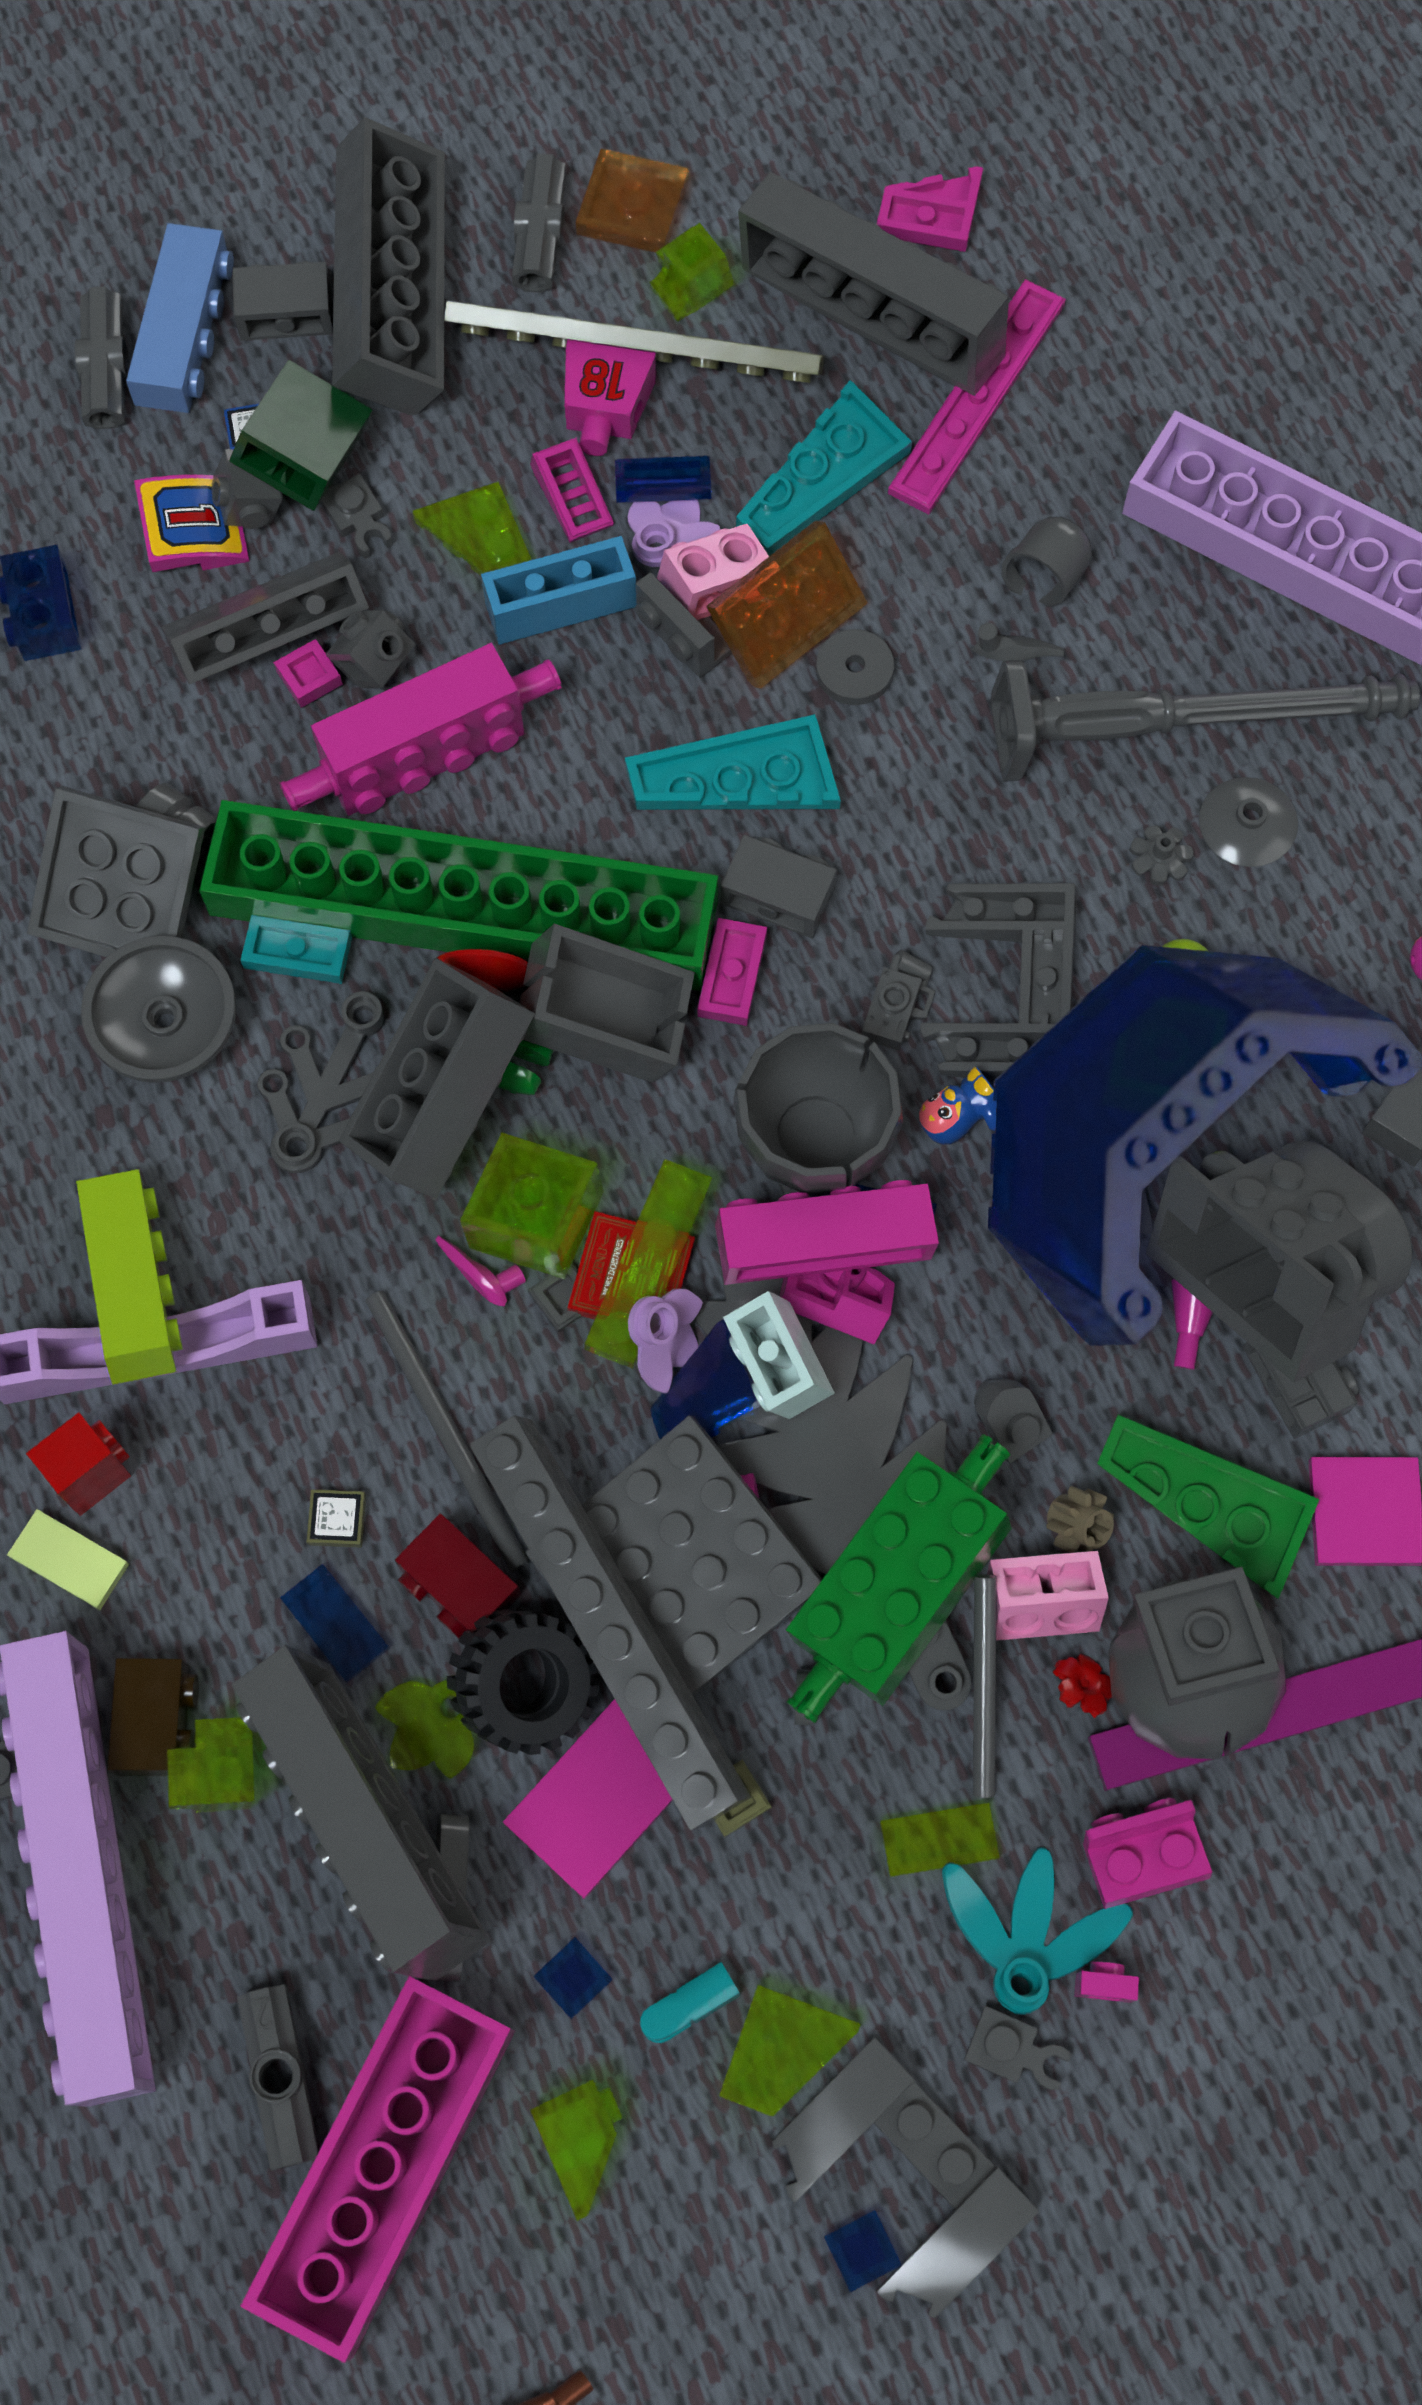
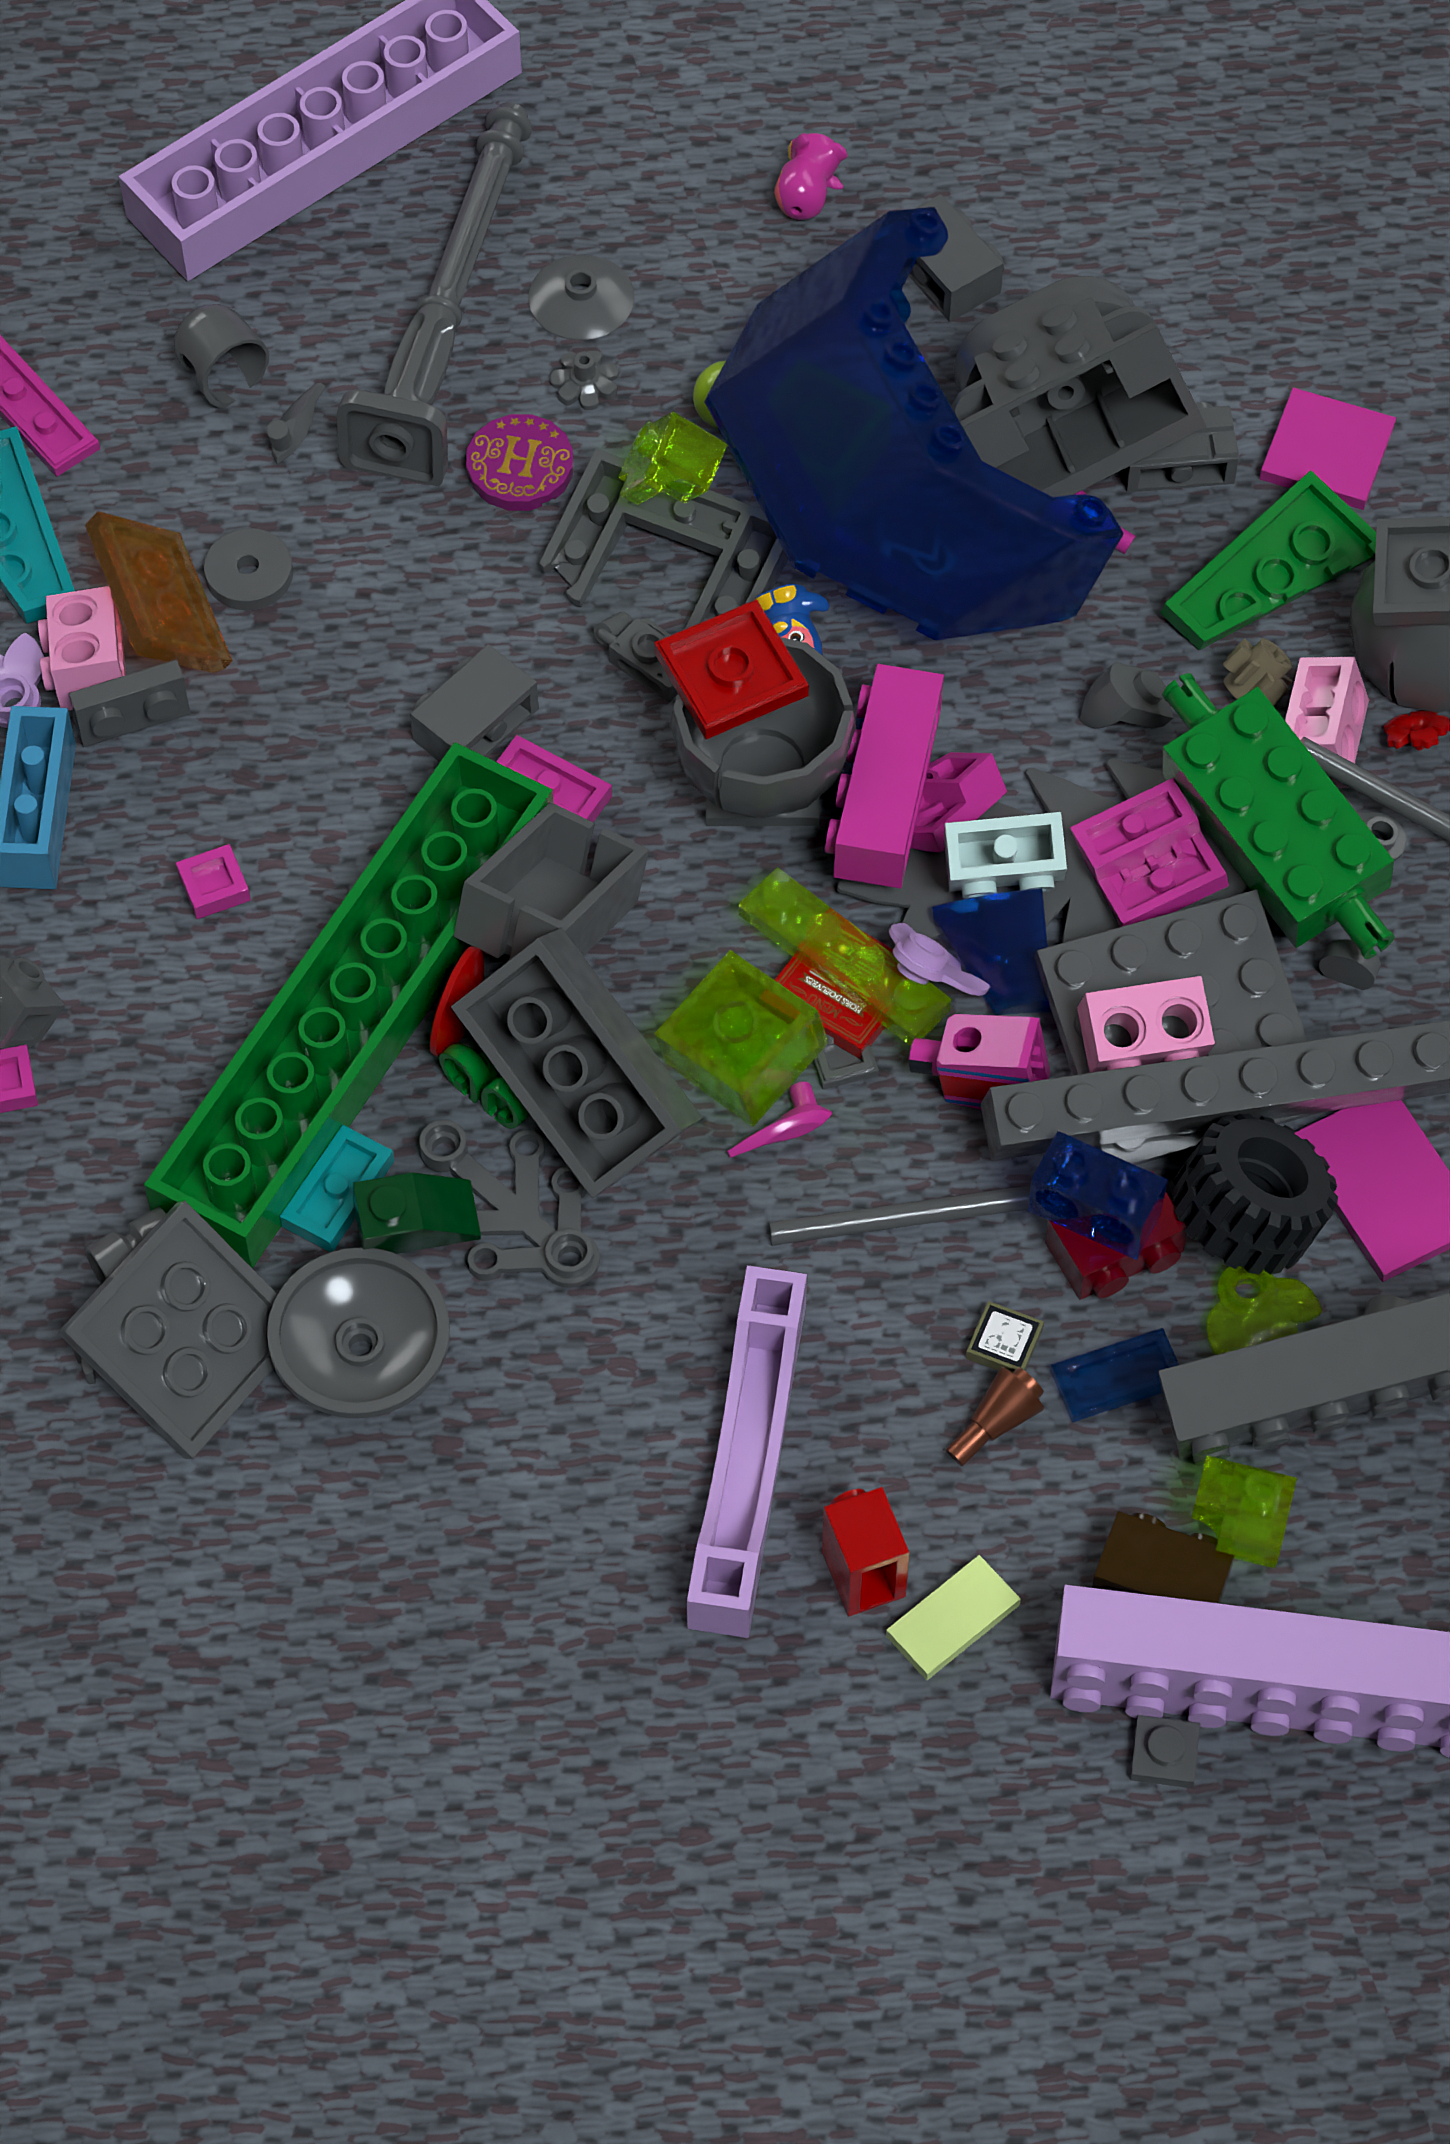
camera: 70 degrees left, 10 degrees down
lime brick [76,1169,183,1385] -> none
dark pink brick [280,642,562,816] -> none
teal wing [625,714,841,810] -> none
none -> dark pink plate [176,844,251,919]
none -> dark green slope [353,1172,481,1254]
none -> magenta tile [466,414,574,511]
none -> clear neon green brick [618,411,728,505]
none -> red tile [654,599,809,740]
none -> dark pink torso [909,1014,1051,1110]
none -> copper cone [945,1367,1045,1467]
none -> clear blue brick [1028,1131,1168,1260]
none -> dark pink slope [1070,778,1229,927]
none -> bright pink brick [1077,976,1215,1073]

